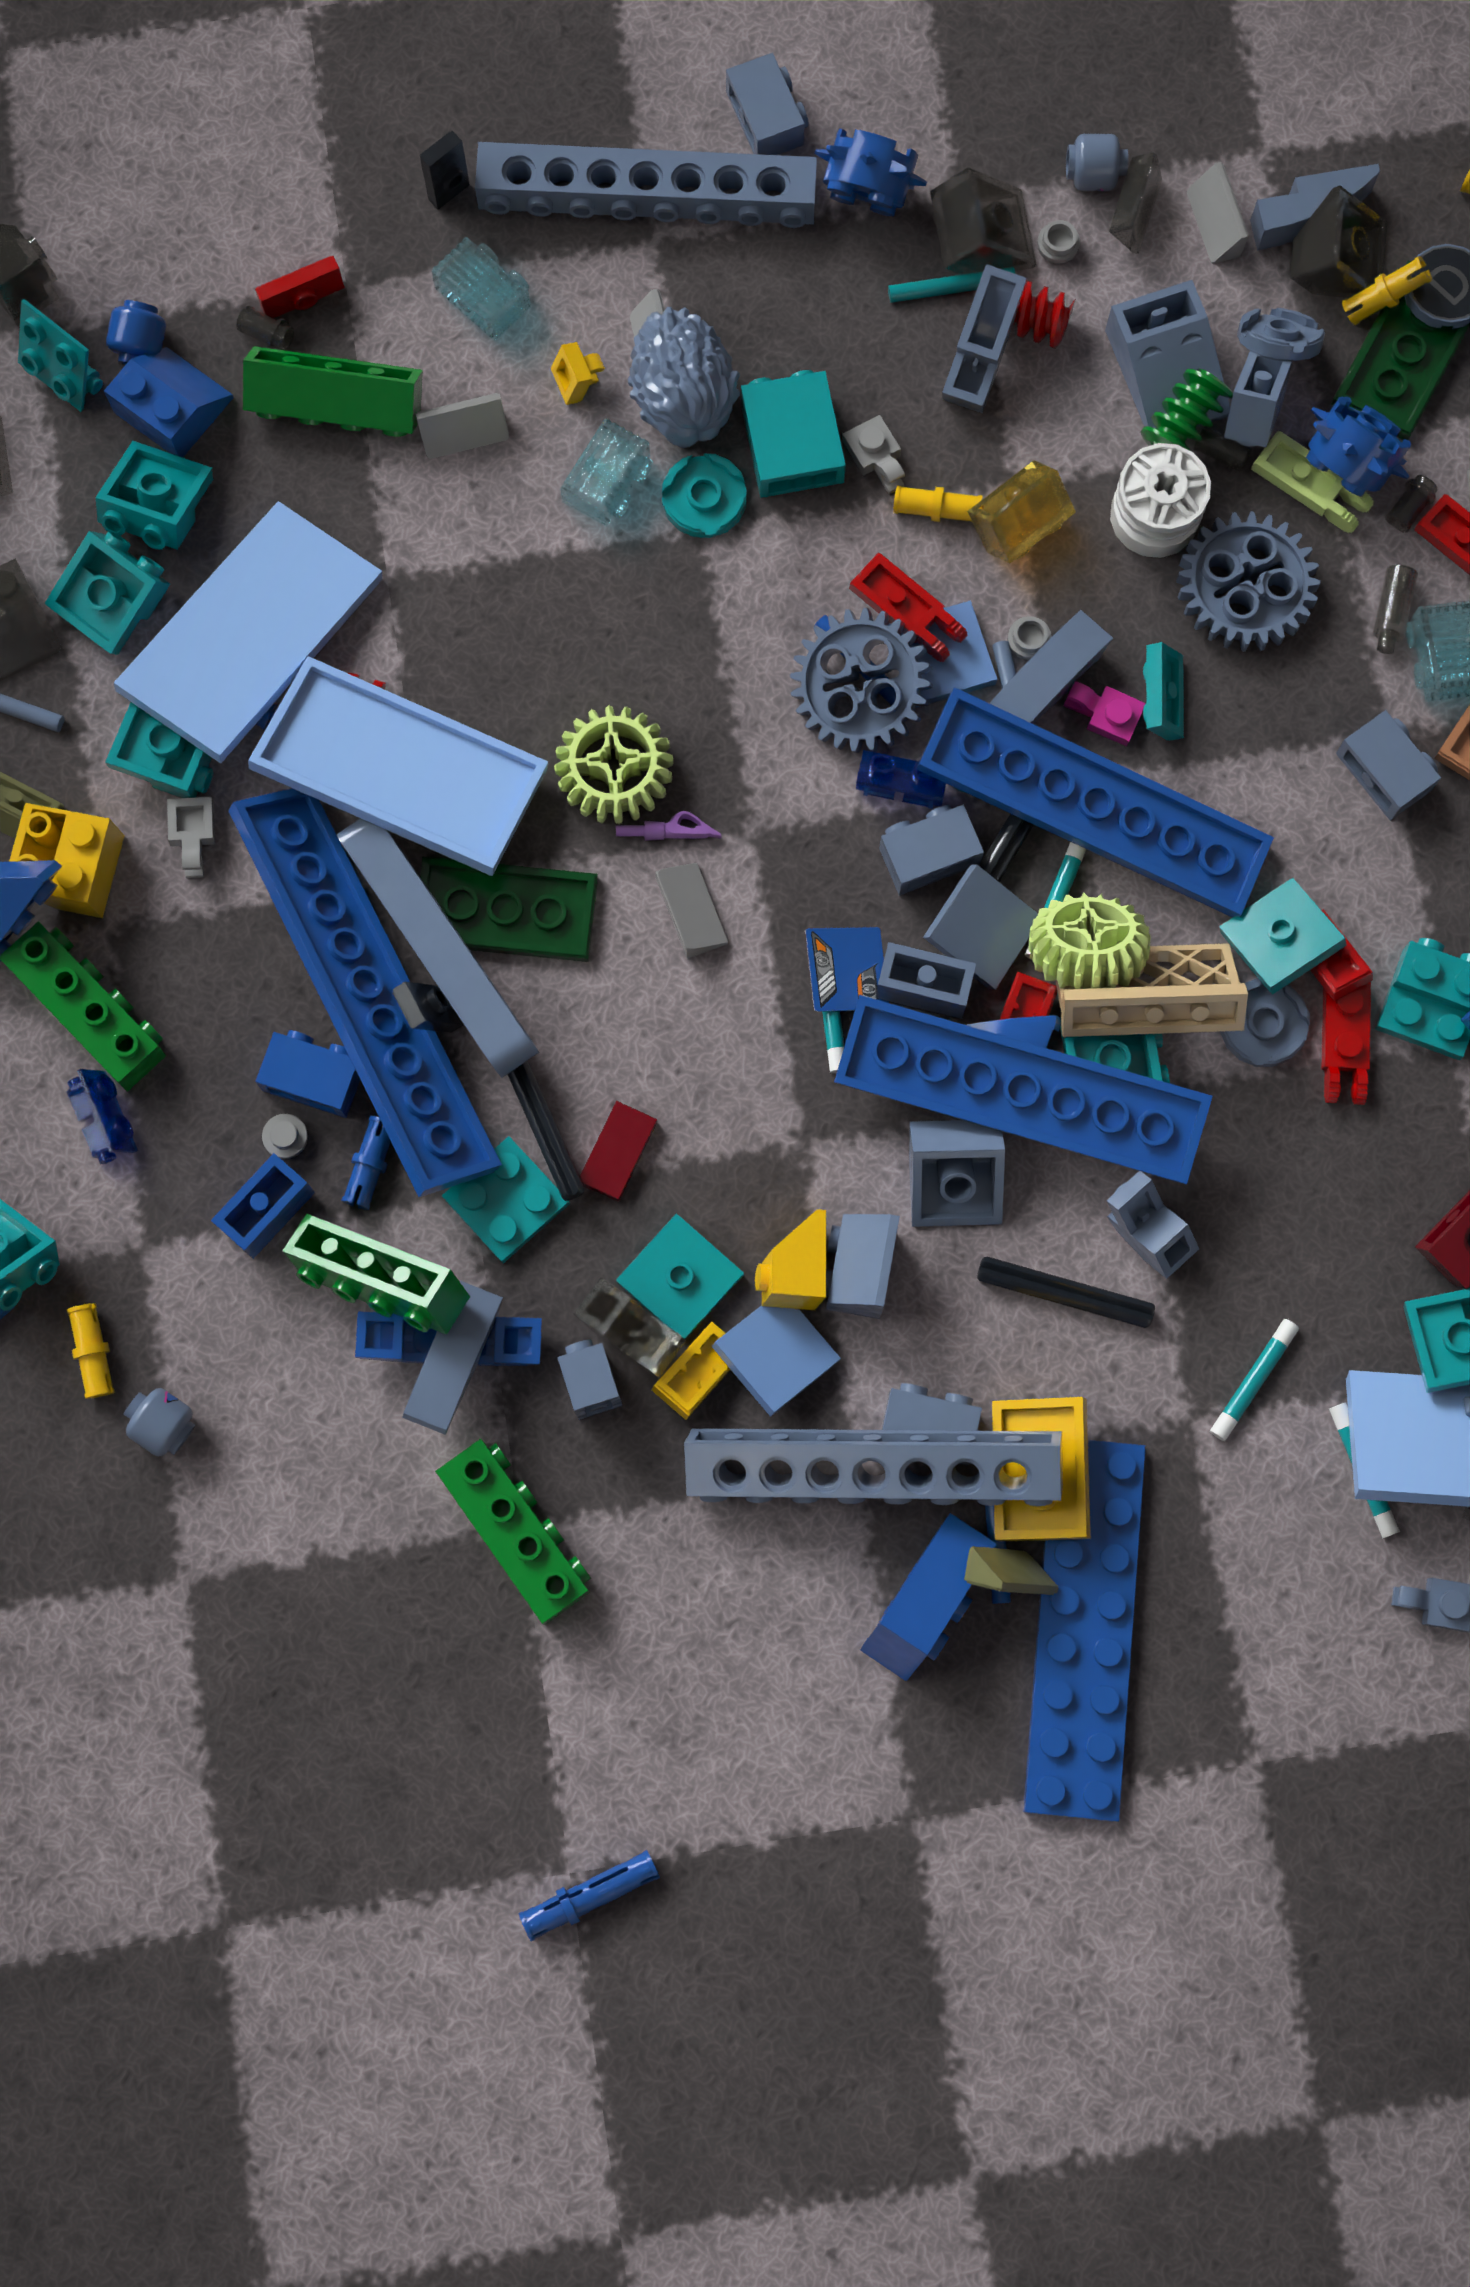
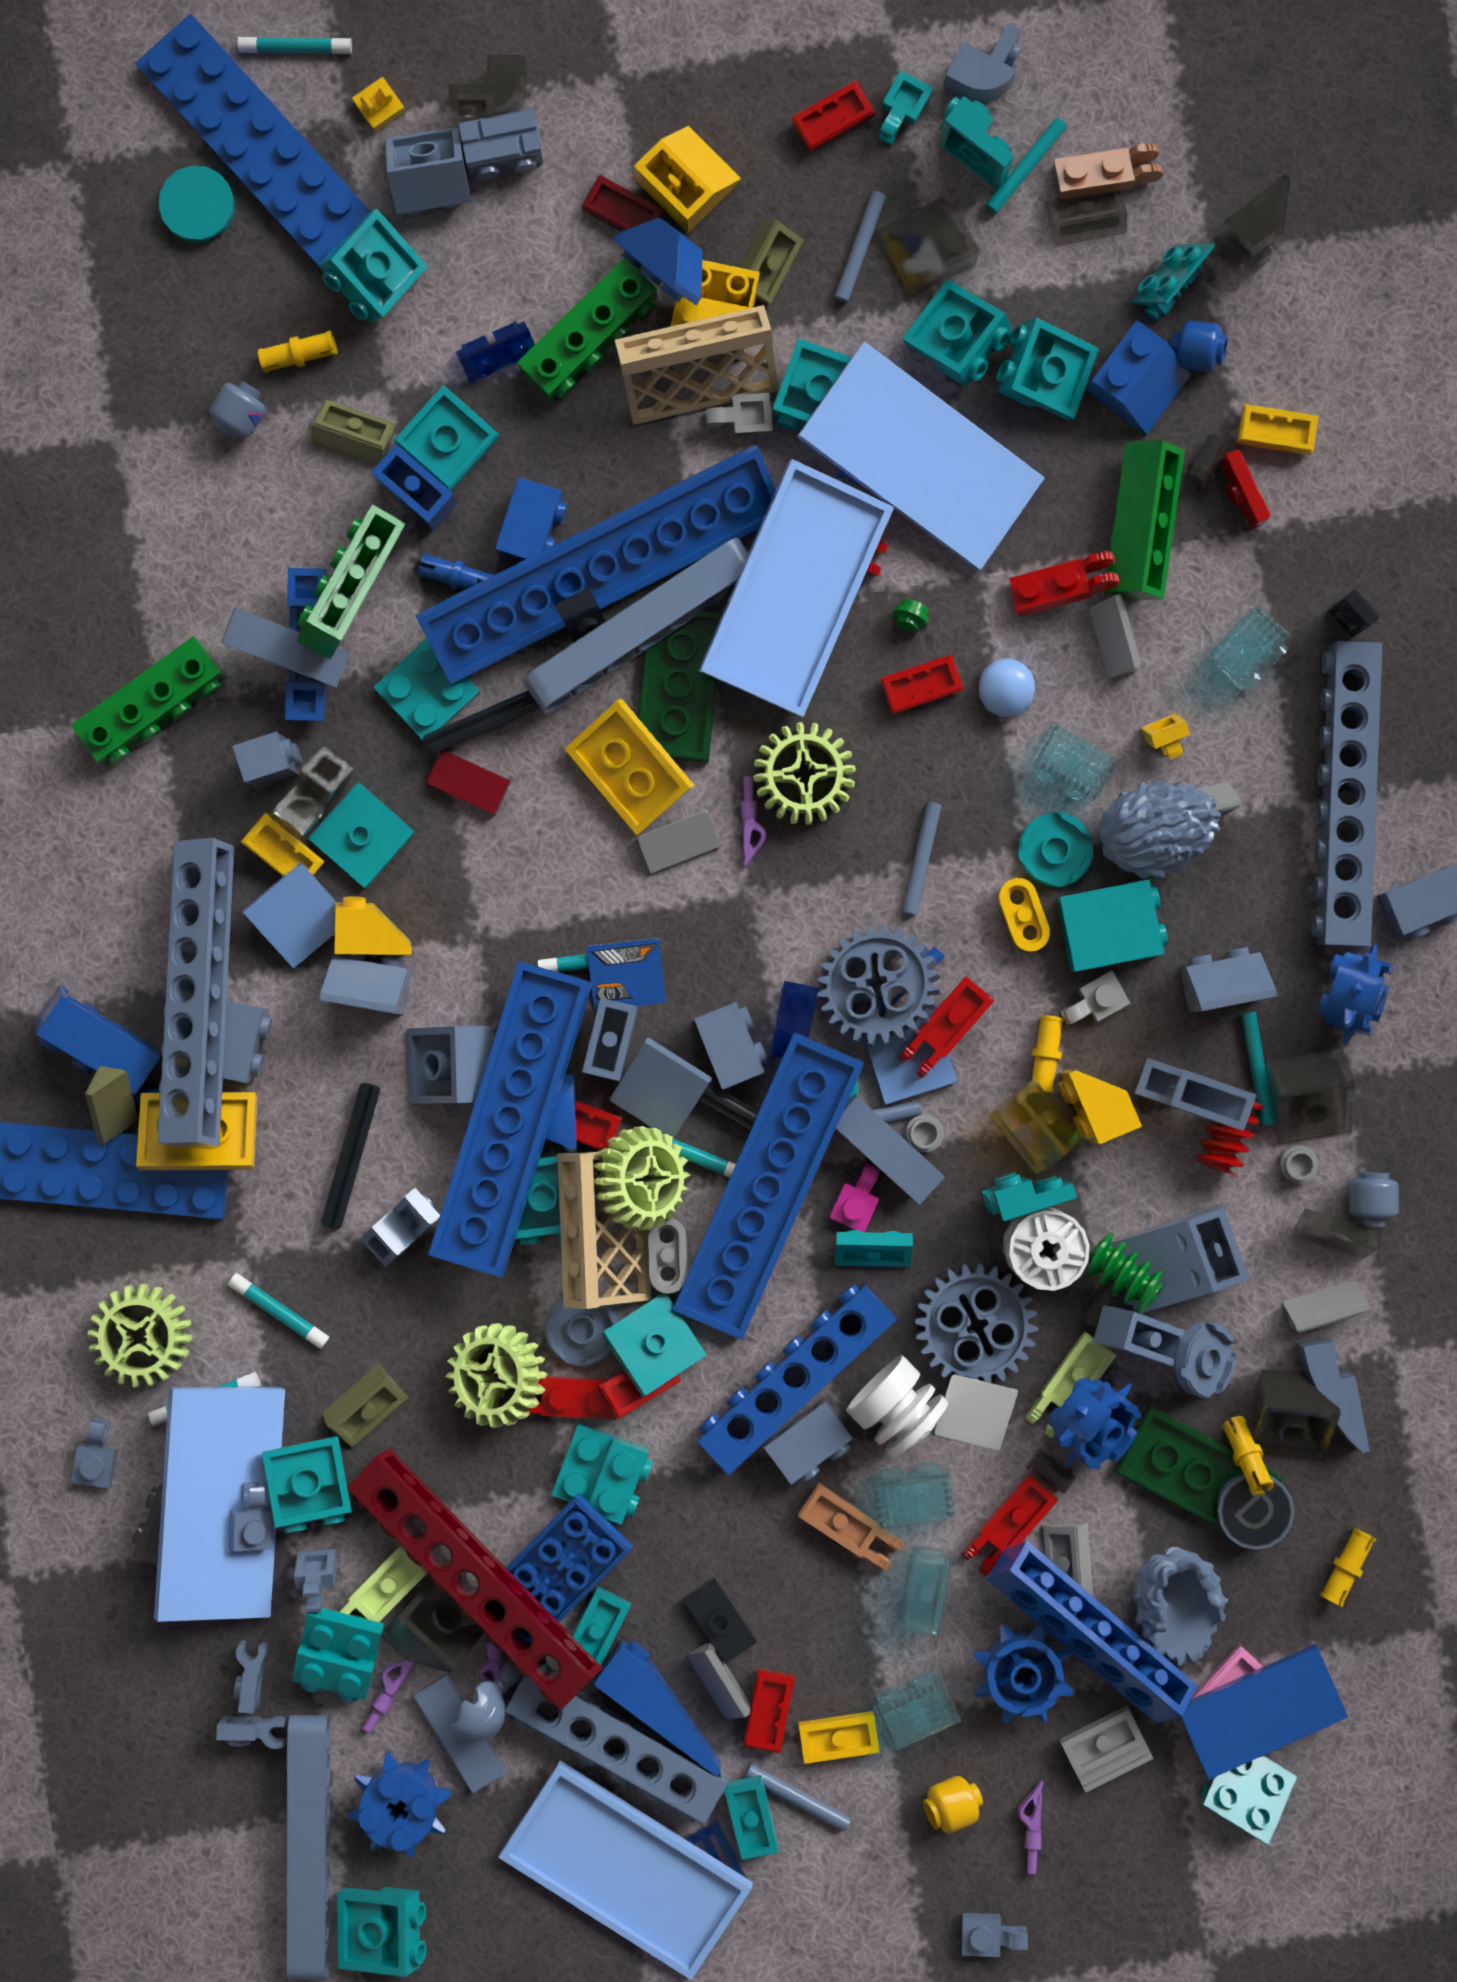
camera: 85 degrees right, 10 degrees up
light grey plate [262,1114,308,1159] -> none
clear smoke cylinder [1373,565,1418,654] -> none
none -> yellowish green gear [88,1284,192,1388]
none -> olive slope [311,399,397,466]
none -> olive slope [322,1364,408,1448]
none -> teal plate [393,385,500,492]
none -> yellowish green gear [445,1323,548,1428]
none -> yellow plate [564,699,695,835]
none -> tan fence [615,305,779,425]
none -> light grey plate [647,1218,687,1293]
none -> blue brick [697,1283,897,1475]
none -> white wheel [846,1355,949,1459]
none -> red plate [880,654,964,715]
none -> green plate [892,599,929,632]
none -> sand blue bar [902,802,942,915]
none -> white sticker [934,1375,1018,1450]
none -> light blue hair [978,658,1035,717]
none -> teal plate [981,1172,1077,1221]
none -> yellow plate [998,878,1050,952]
none -> red hinge [1009,551,1120,617]
none -> yellow slope [1057,1070,1142,1145]
none -> sand blue slope [1180,947,1277,1012]
none -> yellow plate [1236,404,1319,456]

